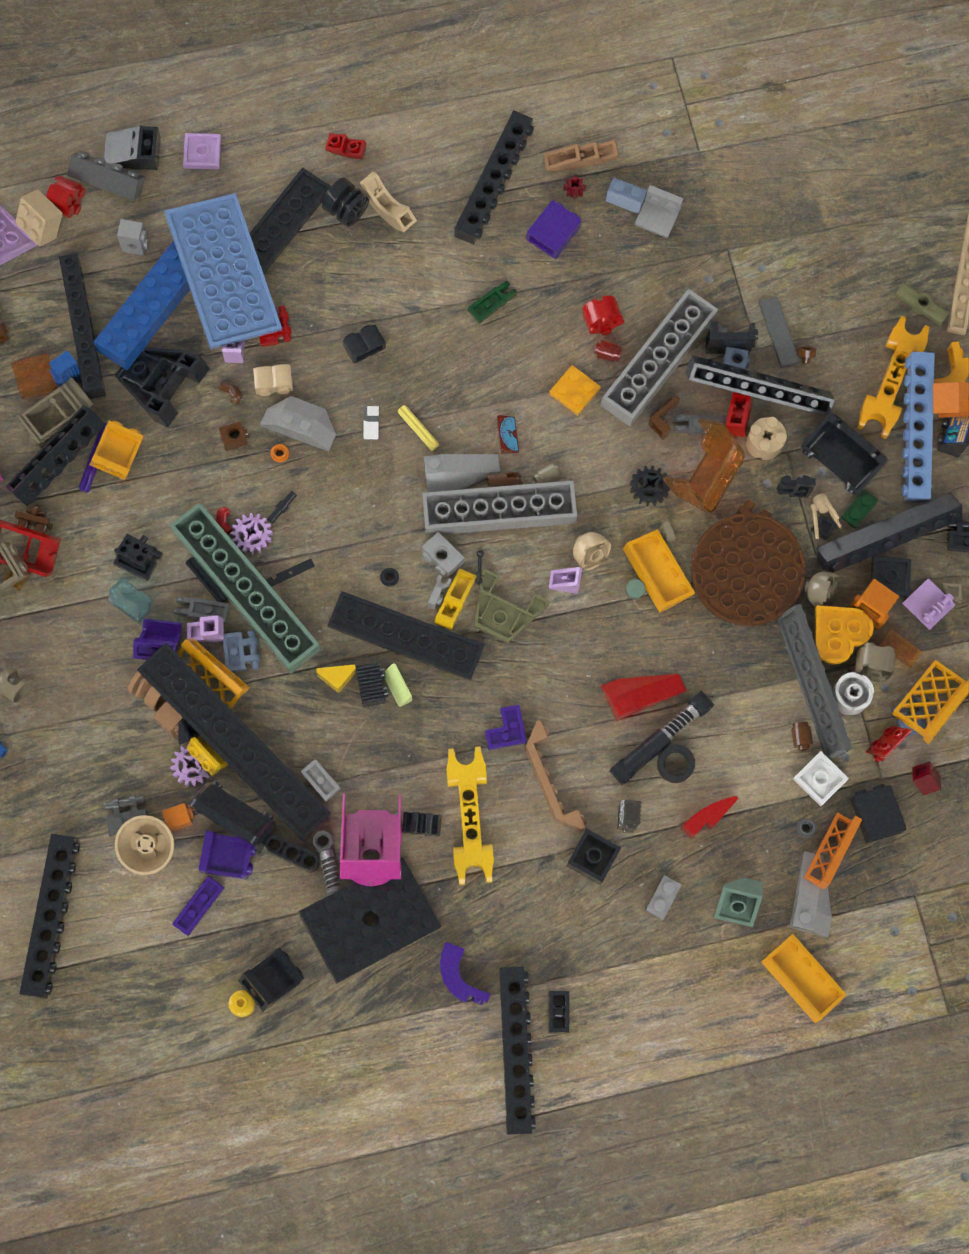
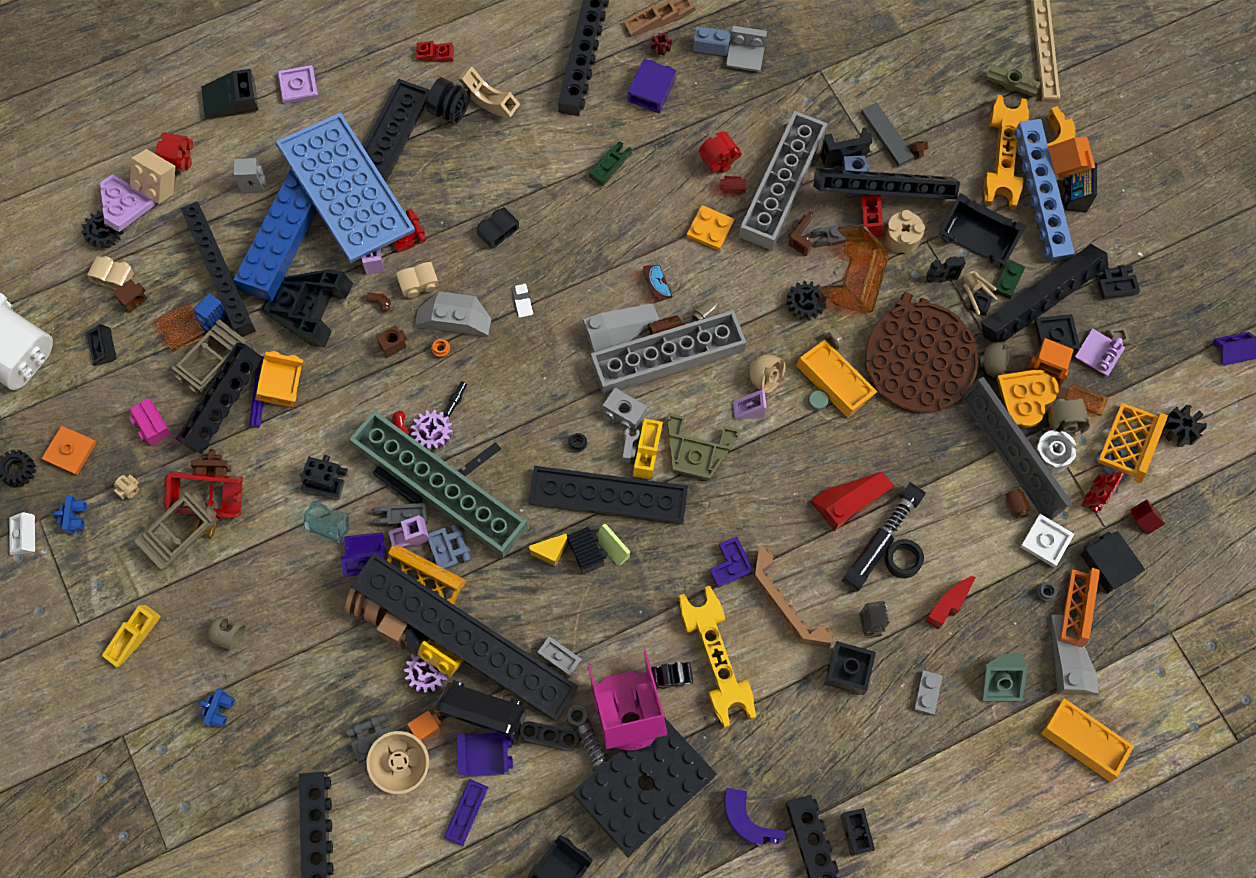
camera: 10 degrees left, 5 degrees down
dark grey brick [67,151,145,201] -> none
light yellow axle [398,405,439,451] -> none
black hinge [475,550,484,585] -> none

